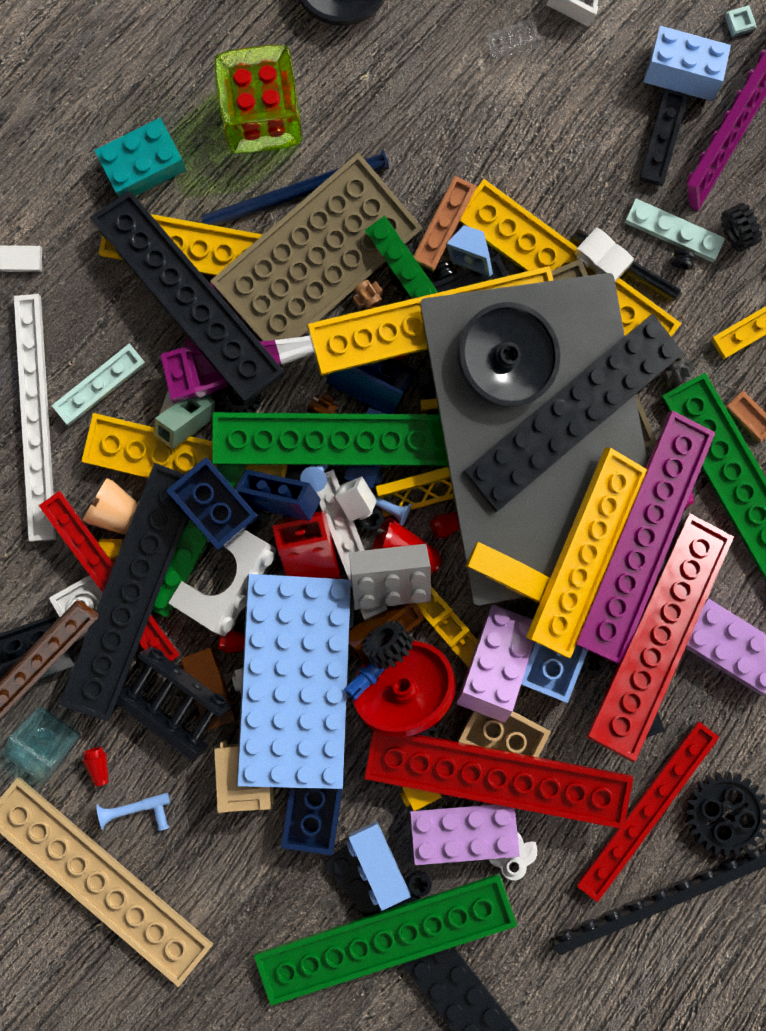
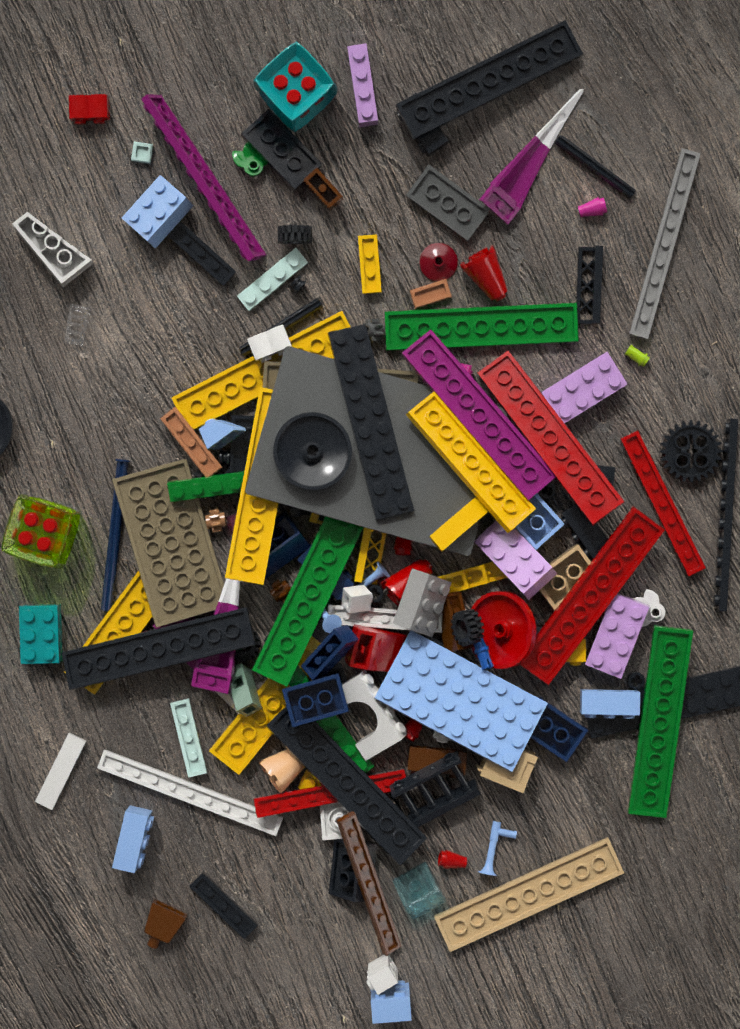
camera: 55 degrees left, 5 degrees up
none -> black brick [560,503,608,559]

